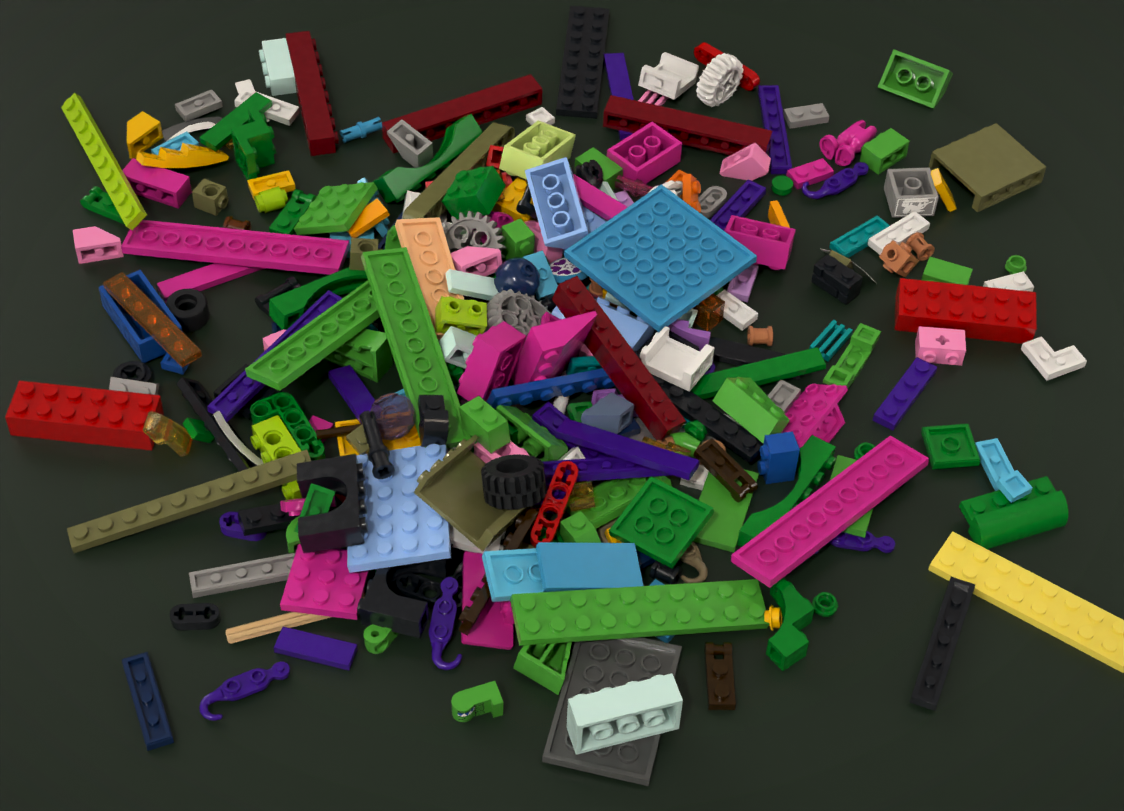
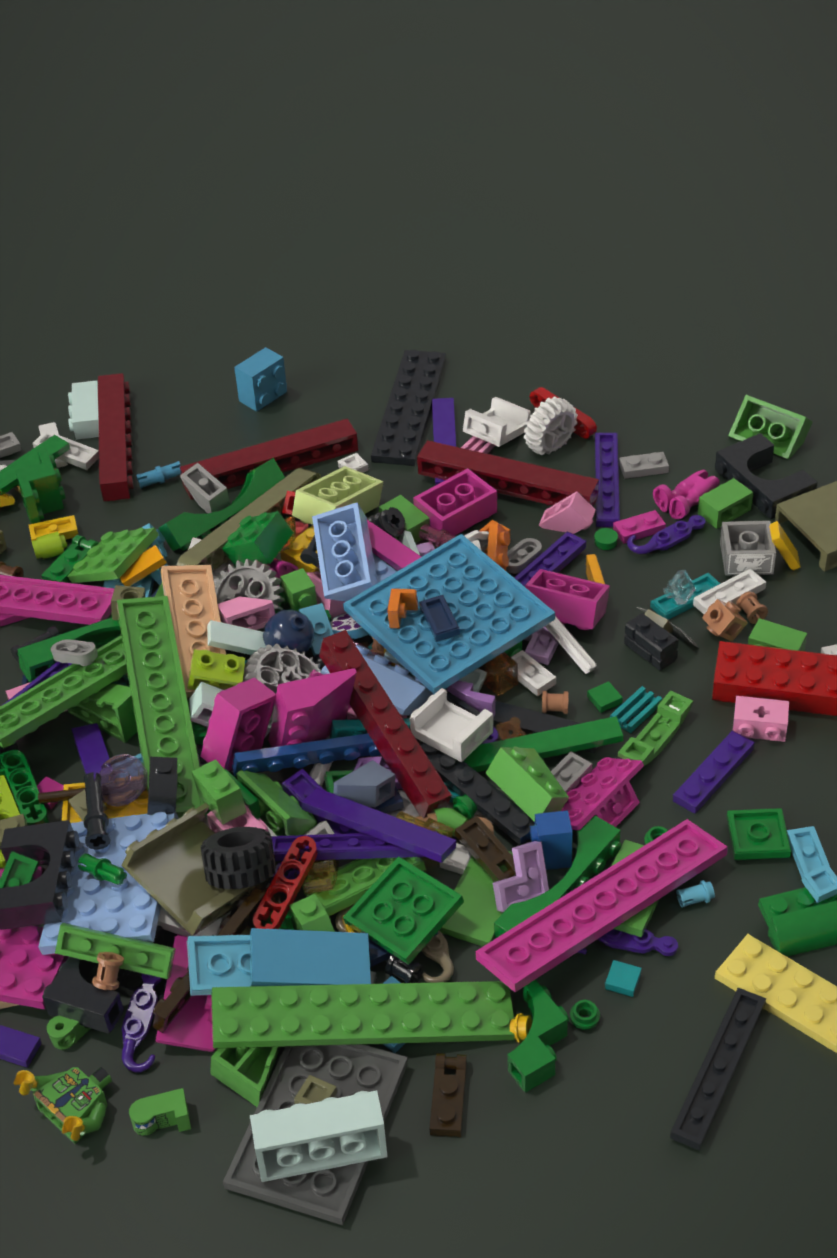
camera: 10 degrees right, 5 degrees down
none -> torso [13,1067,112,1144]
none -> light grey plate [51,639,98,666]
none -> bright green tile [55,923,176,979]
none -> green axle [78,853,127,885]
none -> nougat bush [92,952,124,990]
none -> dark azure brick [234,347,287,412]
none -> olive plate [294,1075,337,1104]
none -> orange bracket [387,589,418,629]
none -> dark blue tile [419,595,460,642]
none -> lavender plate [493,841,549,912]
none -> clear orange plate [496,717,526,740]
none -> white axle [545,616,597,674]
none -> green tile [587,681,623,713]
none -> teal tile [605,960,642,997]
none -> clear light blue tile [663,570,696,605]
none -> medium azure pin [676,880,715,908]
none -> black arch [715,433,818,519]

